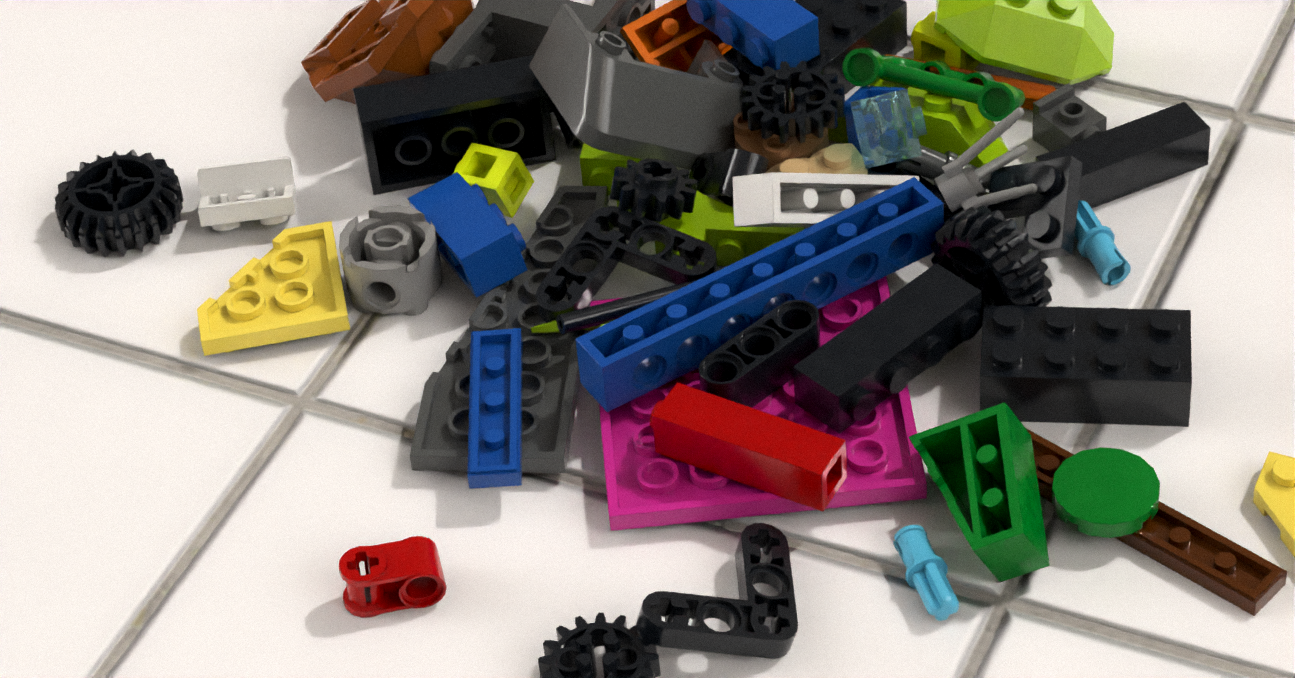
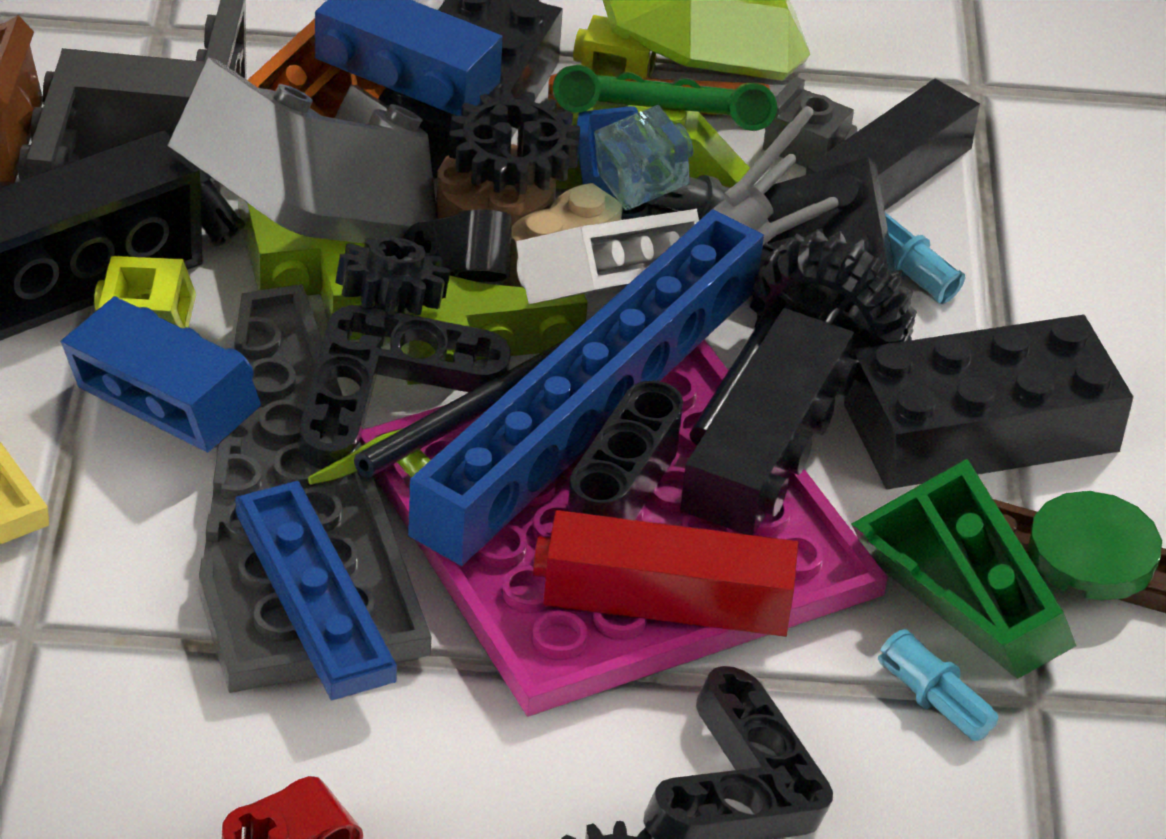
camera: 30 degrees left, 0 degrees up
light grey brick [339,205,442,316] -> none

